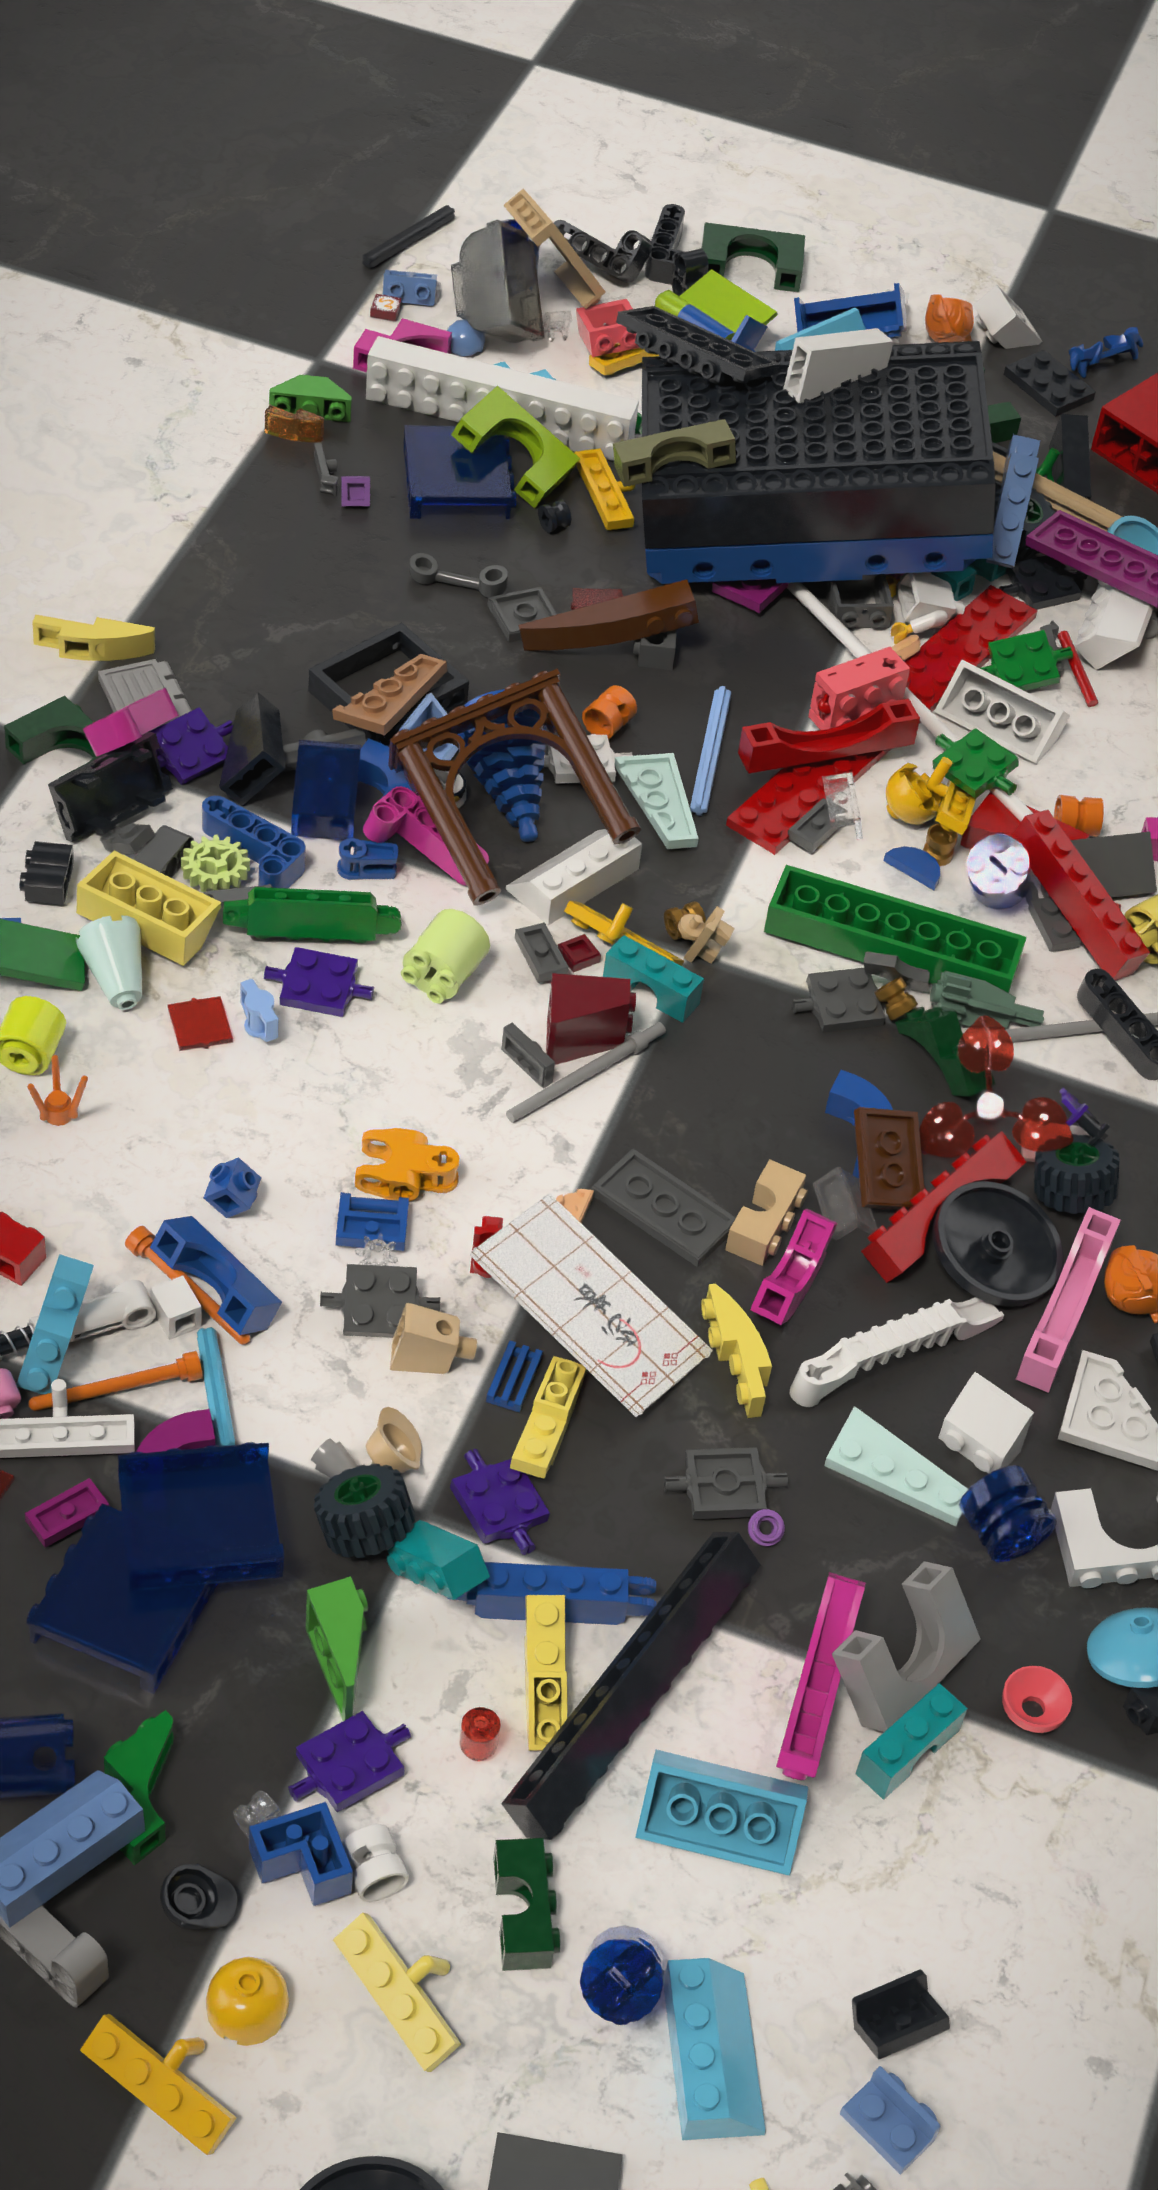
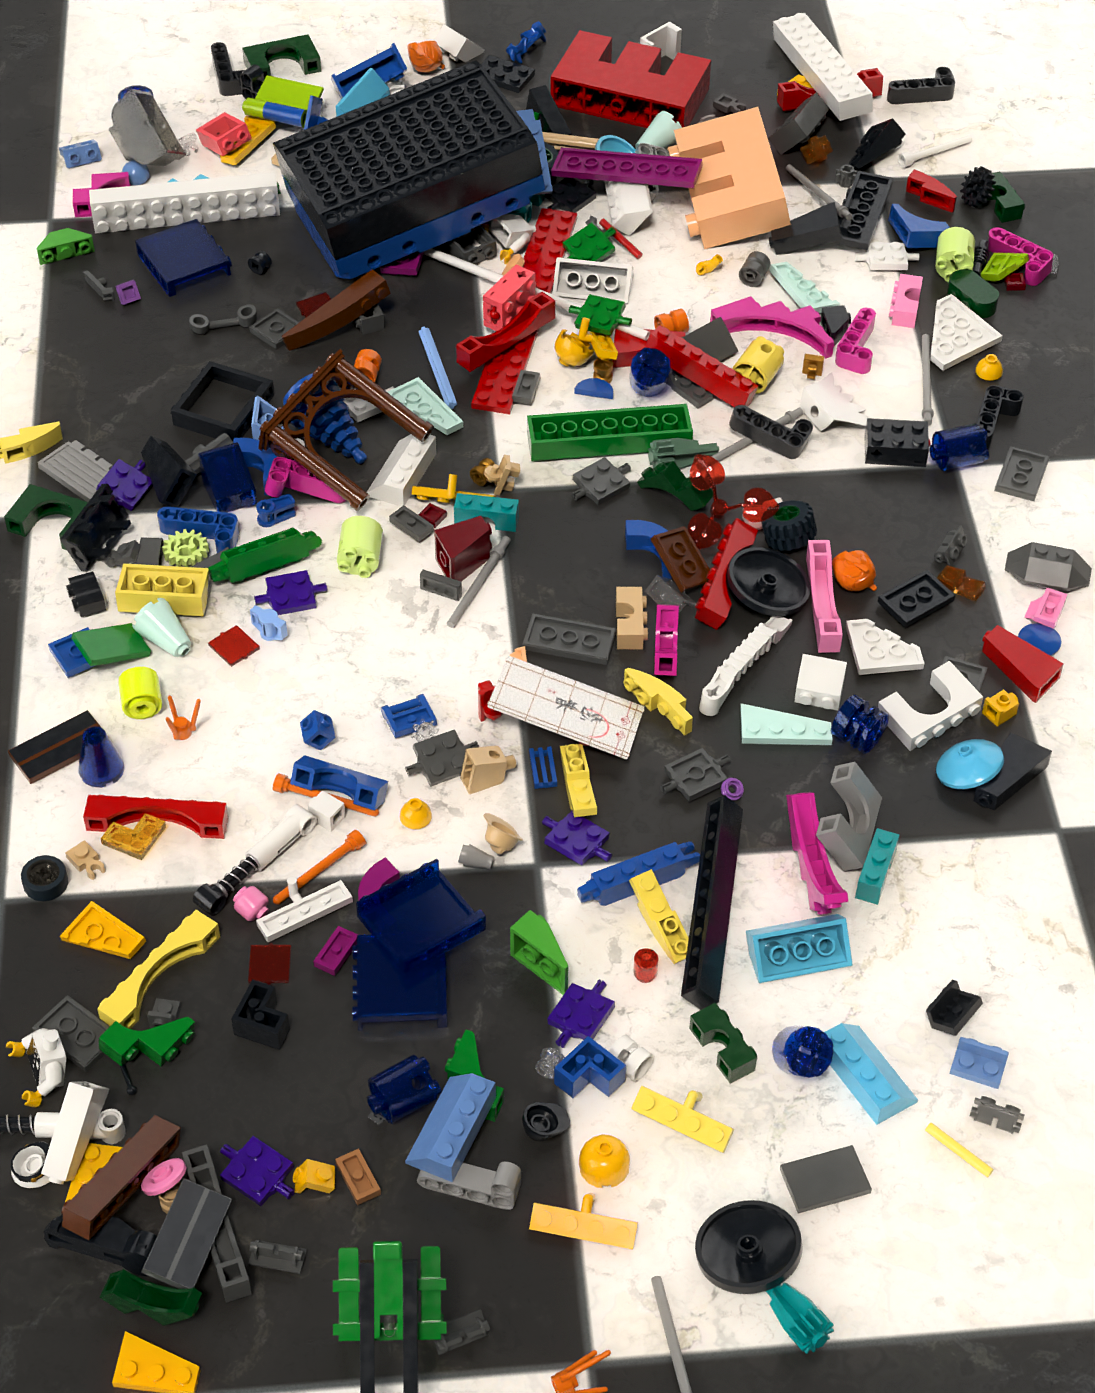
camera: 20 degrees left, 0 degrees up
medium azure arch [16,1254,94,1394] -> none
dark pink beam [82,688,179,757] -> none
medium azure axle [197,1327,235,1453] -> none
clear orange slope [264,405,324,442] -> none
black wheel [313,1464,416,1558] -> none
medium nougat wing [332,654,447,735] -> none
light orange piece [355,1128,459,1201] -> none
black axle [362,205,455,268] -> none
tile [370,294,402,321] -> none
teal brick [387,1520,490,1600] -> none
lime arch [451,385,580,509] -> none
tan panel [503,188,606,309] -> none
black beam [554,220,652,283] -> none
yellow plate [574,448,635,530] -> none
olive arch [613,419,736,487] -> none
black plate [616,306,780,384] -> none
white slope [783,328,894,403] -> none
clear panel [822,772,863,840] -> none
dark grey tile [863,951,931,993] -> none
pearl gold wheel [874,976,918,1020] -> none
coral piece [1002,1666,1072,1733] -> none
piece [1059,1088,1110,1146] -> none
none -> yellow brick [400,798,432,829]

